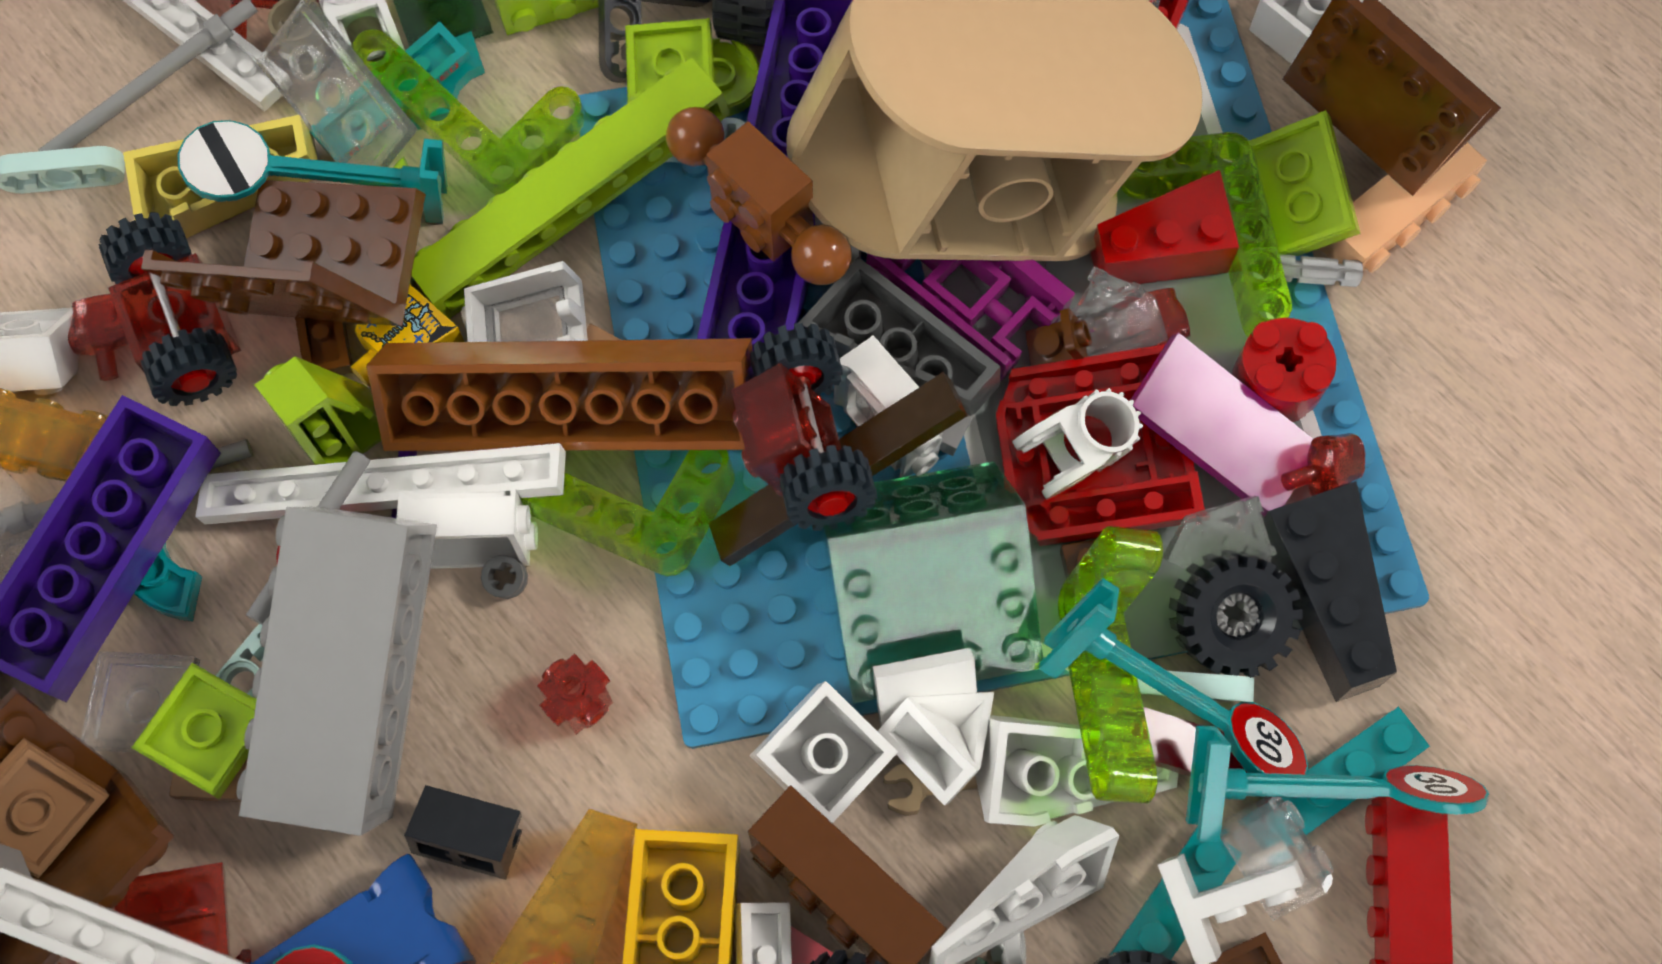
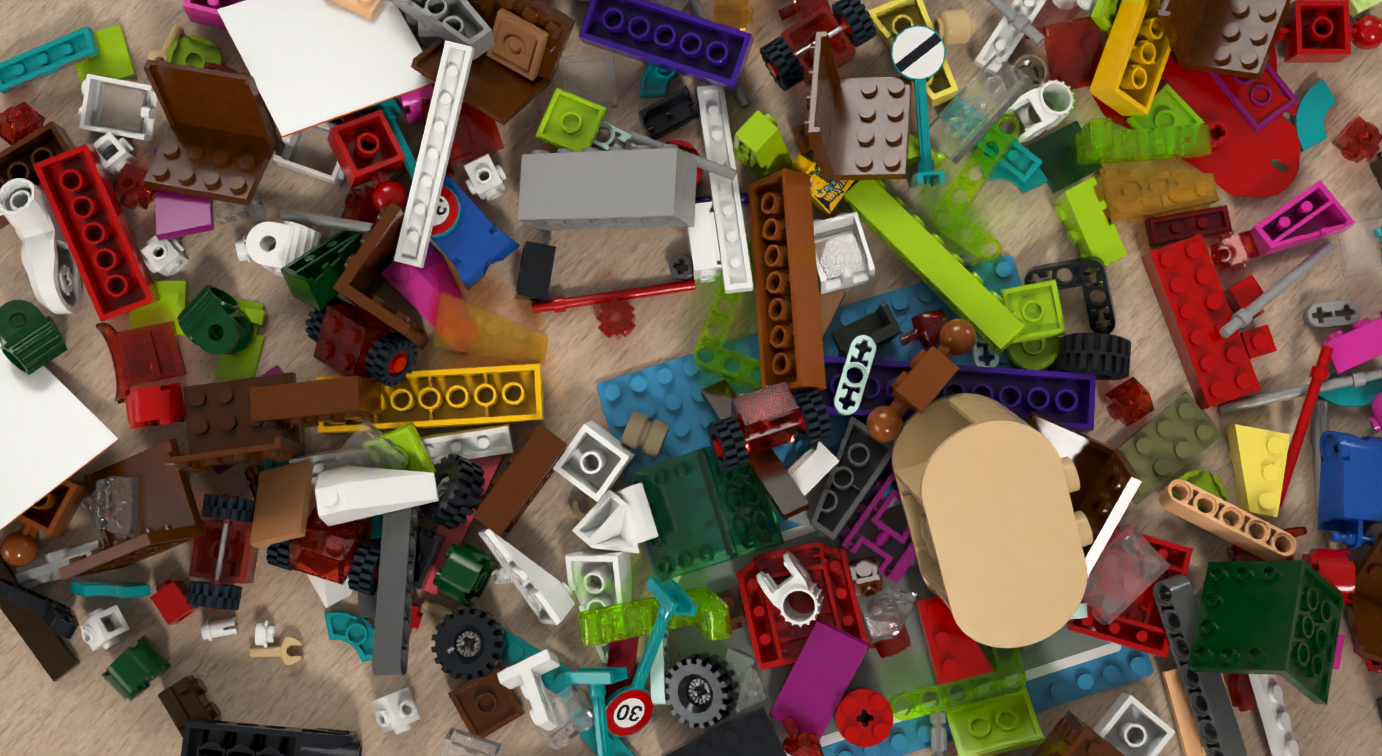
camera: 85 degrees right, 15 degrees up
none -> white brick [464,154,507,201]
none -> red bar [532,279,696,314]
none -> dark tan wheel [620,410,670,458]
none -> black hinge [638,86,699,140]
none -> pearl dark grey panel [832,302,901,358]
none -> light aqua beam [833,335,876,416]
none -> clear red piece [899,308,949,350]
none -> tan head [933,9,976,46]

